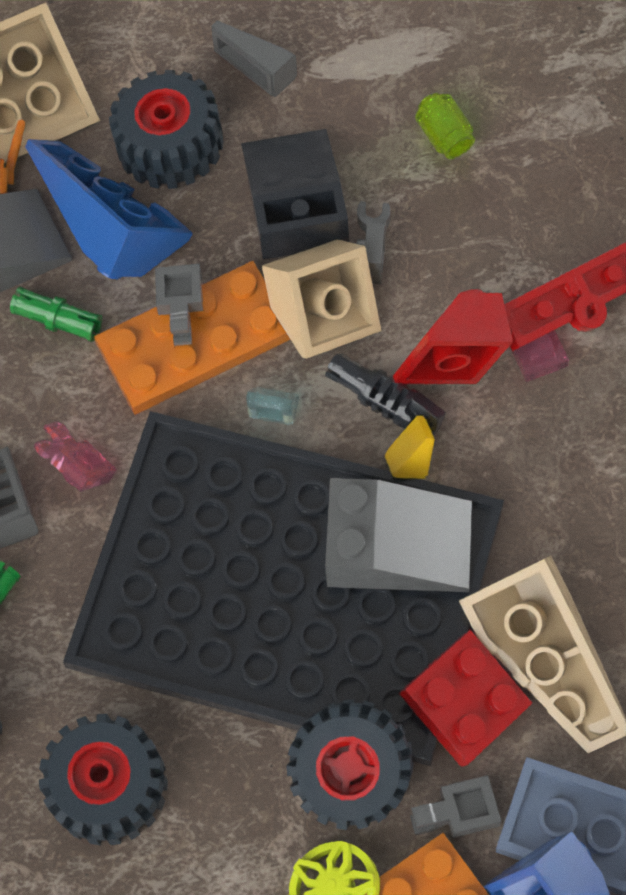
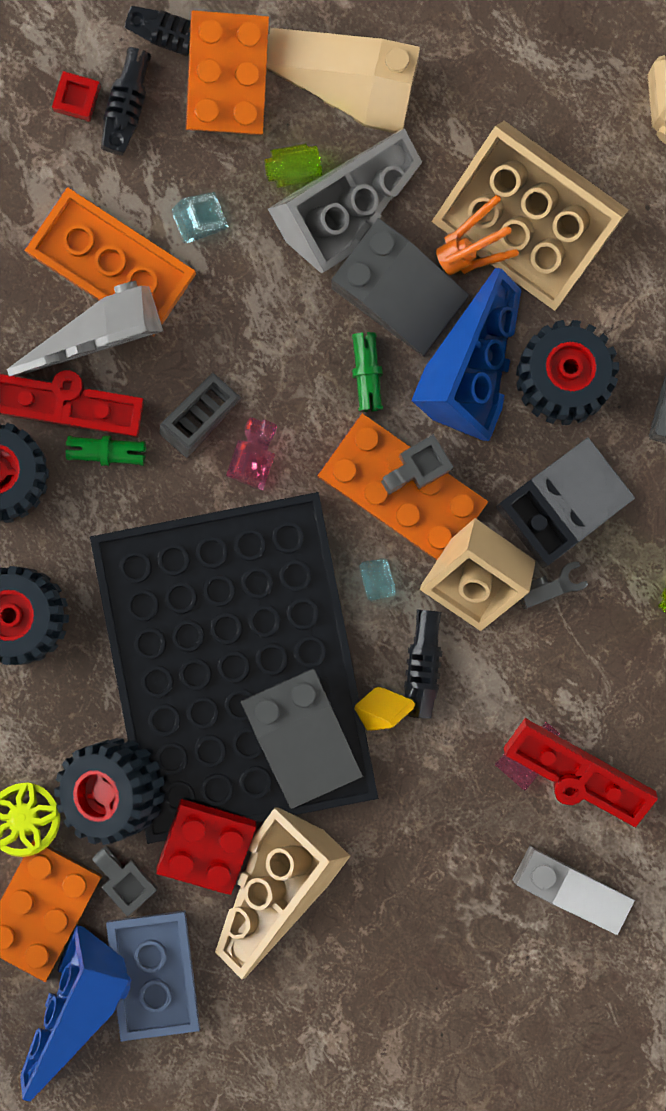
camera: 60 degrees right, 20 degrees up
red slope [393,289,513,384] -> none

